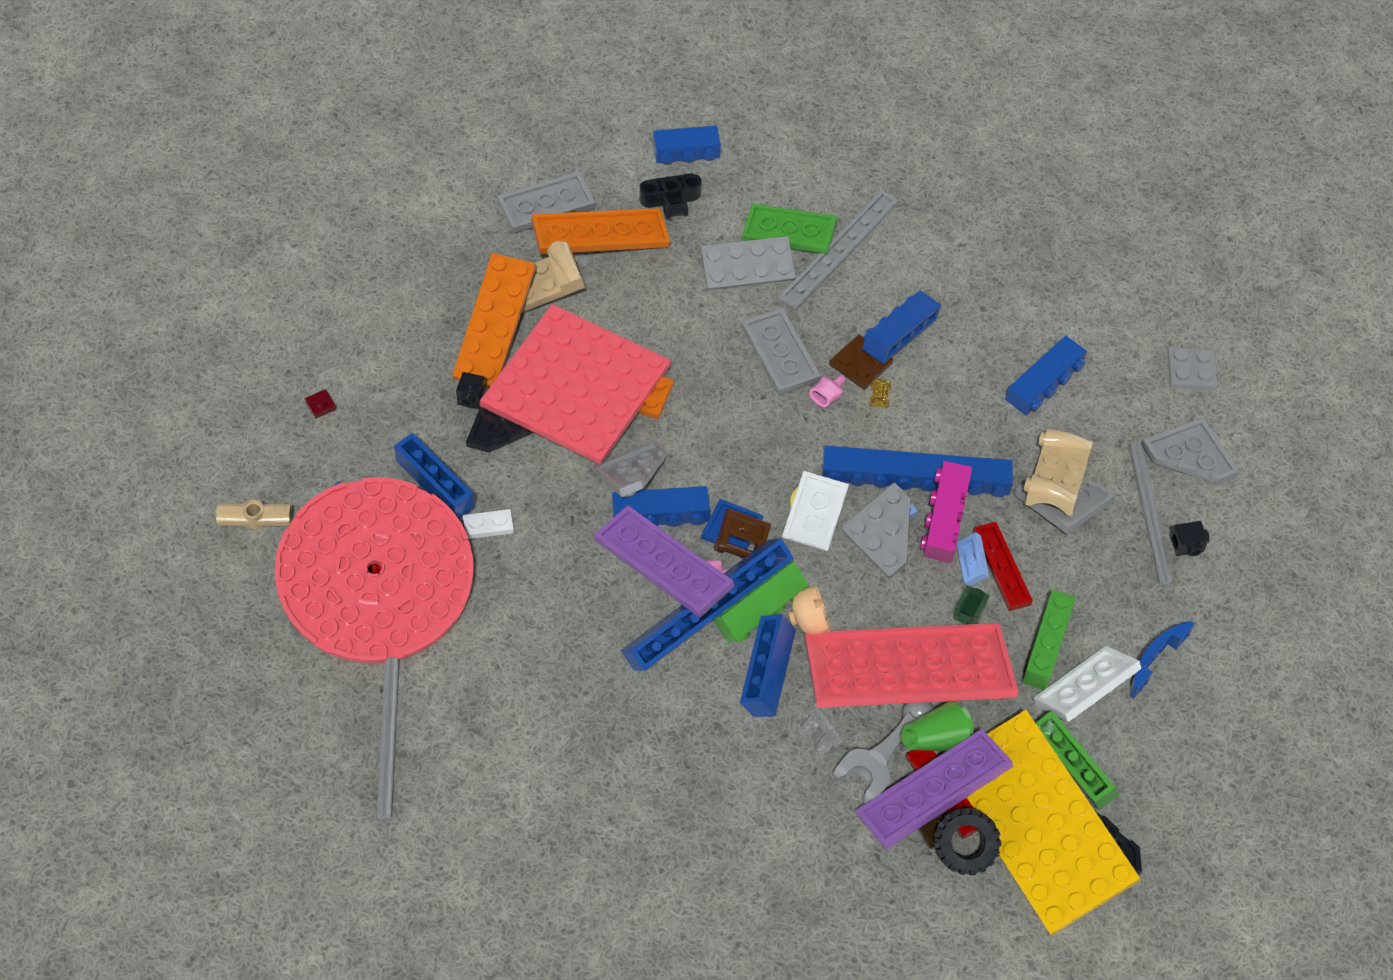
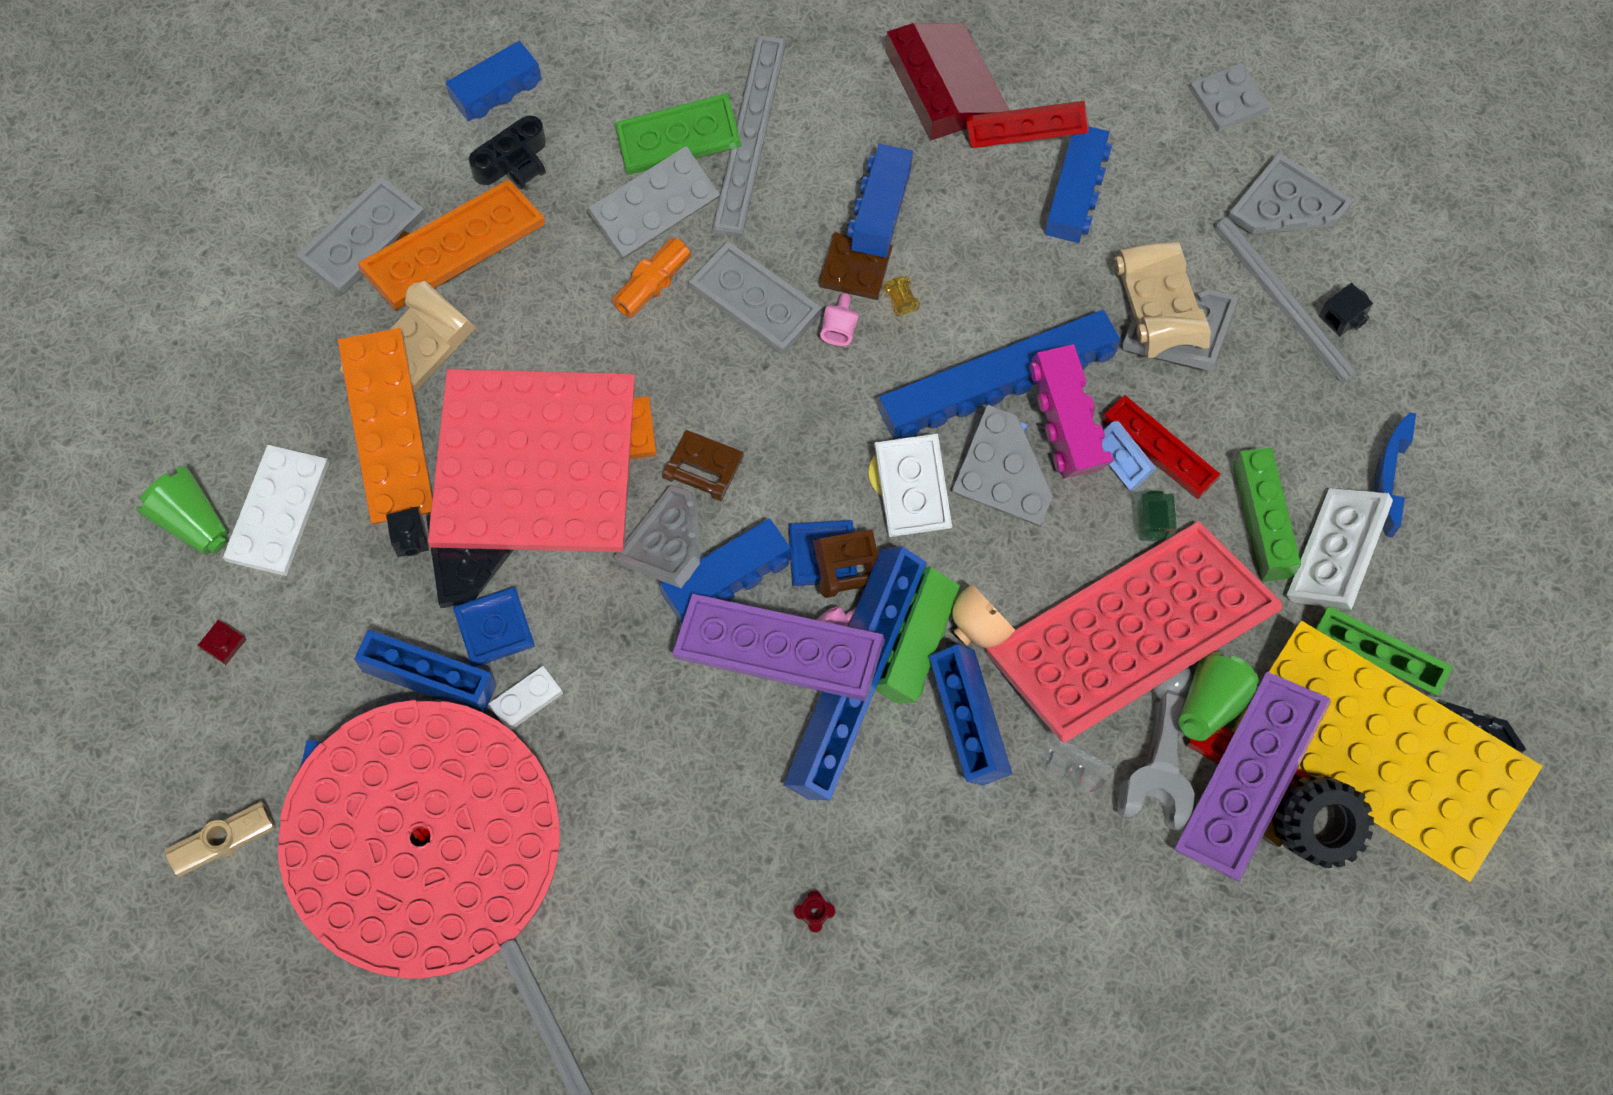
camera: 25 degrees left, 10 degrees up
none -> bright green cone [136,466,228,554]
none -> white plate [223,445,329,576]
none -> blue tile [453,587,535,667]
none -> orange piece [612,238,691,318]
none -> reddish brown plate [663,430,744,502]
none -> dark red plate [794,891,836,933]
none -> dark red slope [885,23,1010,141]
none -> red plate [966,100,1089,148]

